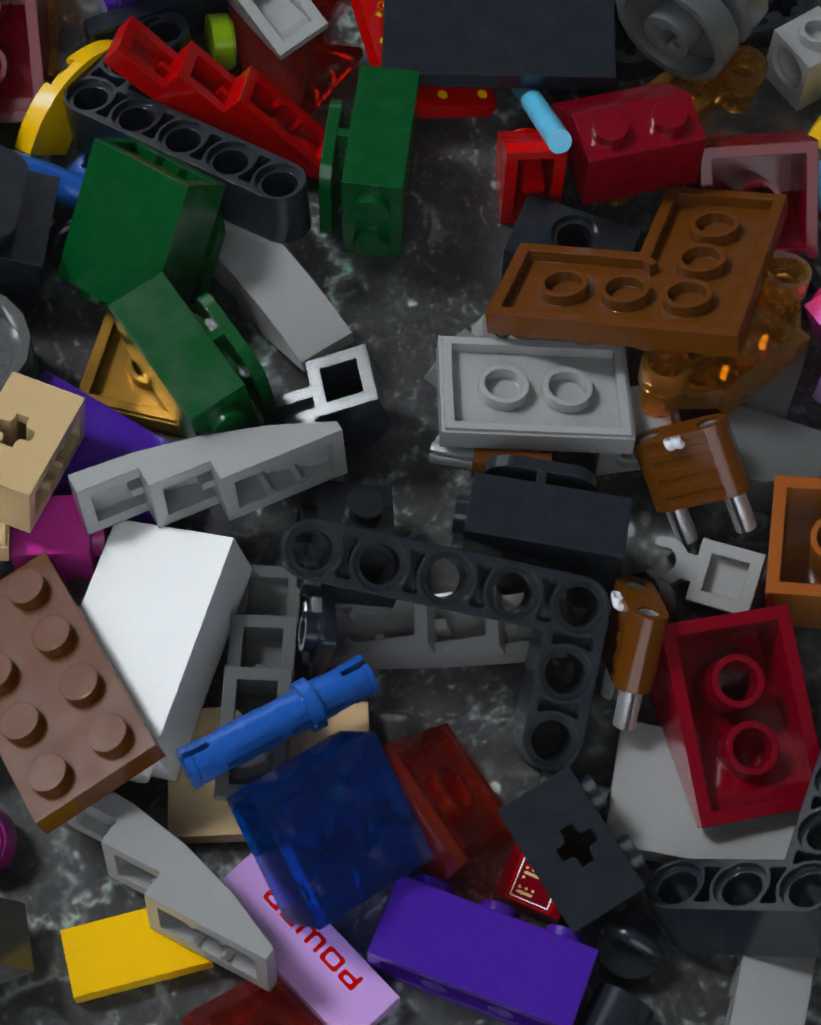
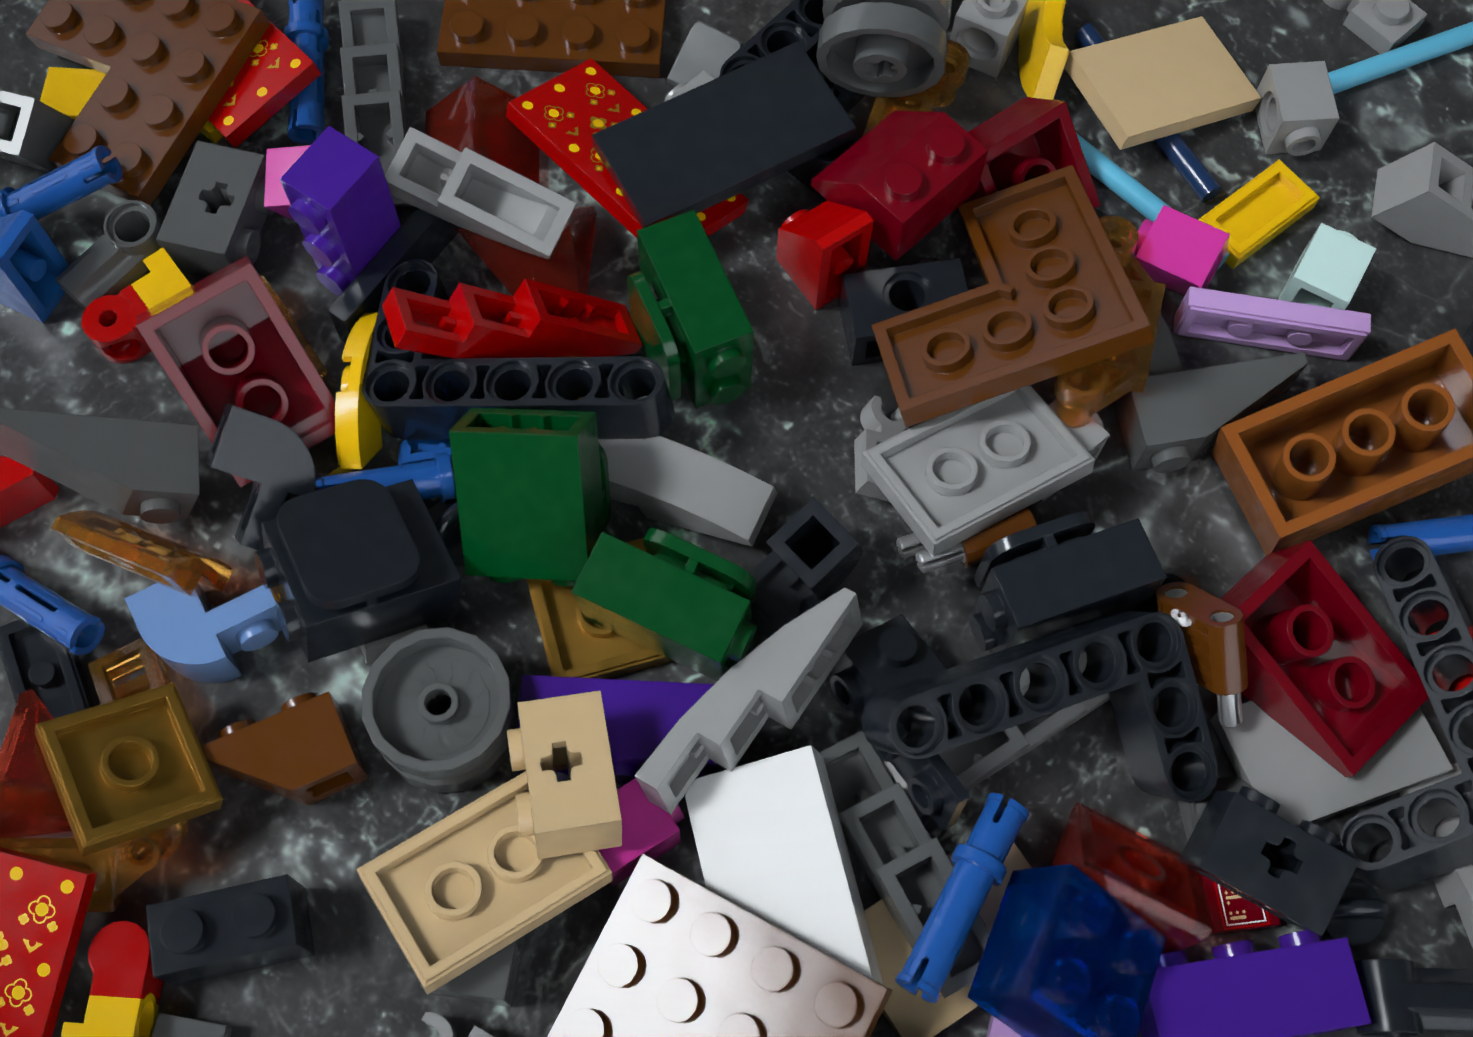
camera: 30 degrees left, 5 degrees up
lime tile [204,13,237,71] -> none
medium azure bar [511,88,572,154] -> none
reddish brown piece [633,413,757,546] -> none
light grey plate [646,536,768,614] -> none

